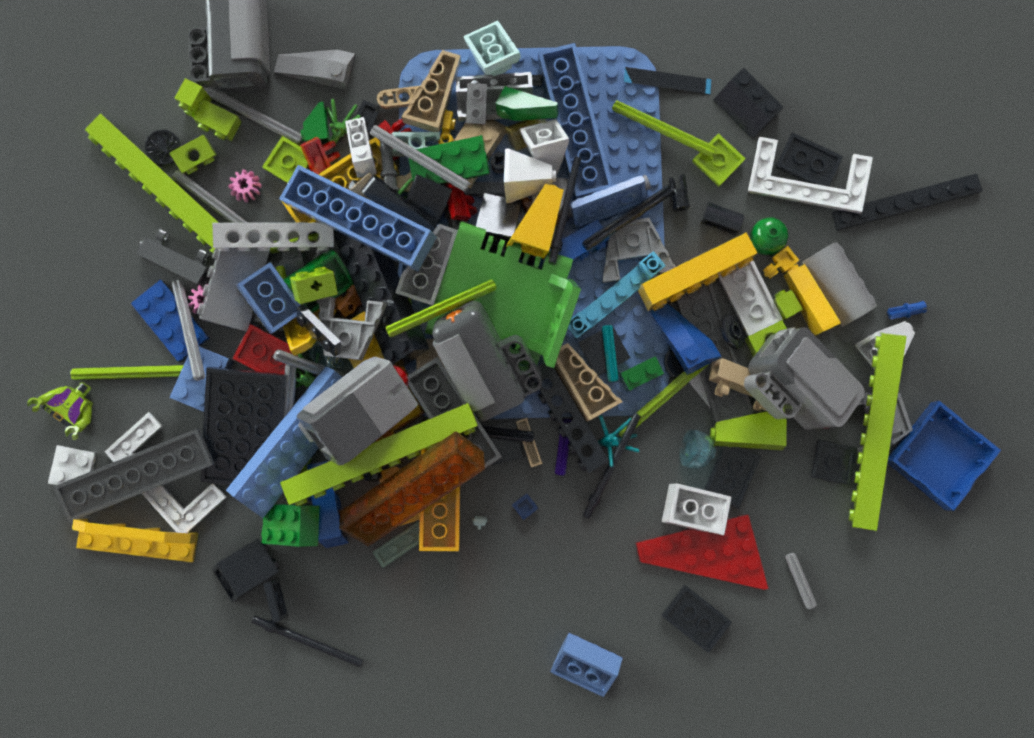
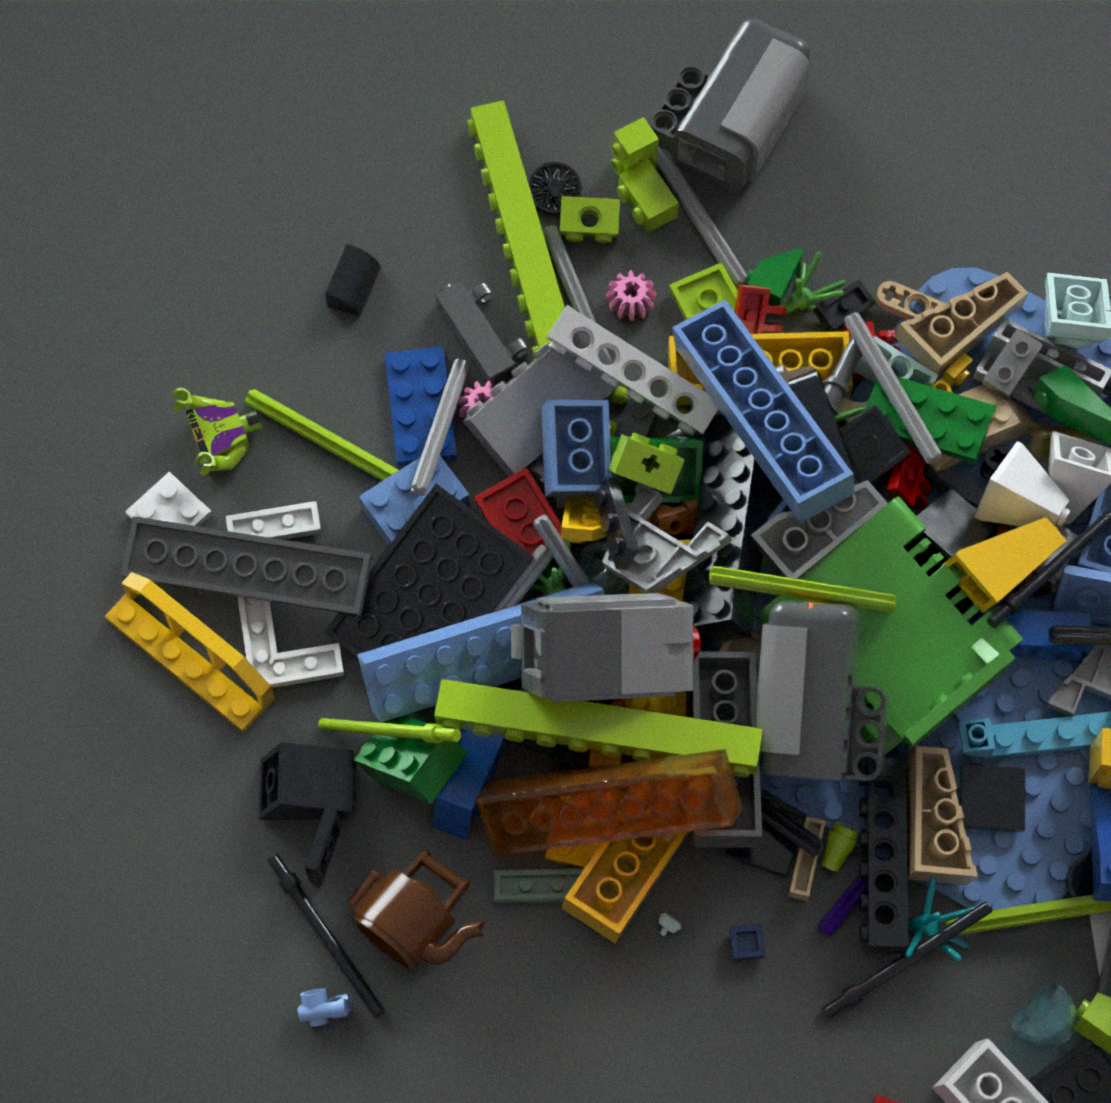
camera: 35 degrees right, 15 degrees down
light grey wedge [274,50,355,90] -> none
white slope [345,117,377,178] -> none
teal axle [602,325,619,382] -> none
green brick [619,356,664,392] -> none
none -> light blue plate [298,988,353,1027]
none -> lime bar [318,718,461,744]
none -> black brick [325,244,381,317]
none -> reddish brown piece [347,850,485,972]
none -> lime cone [821,822,859,872]

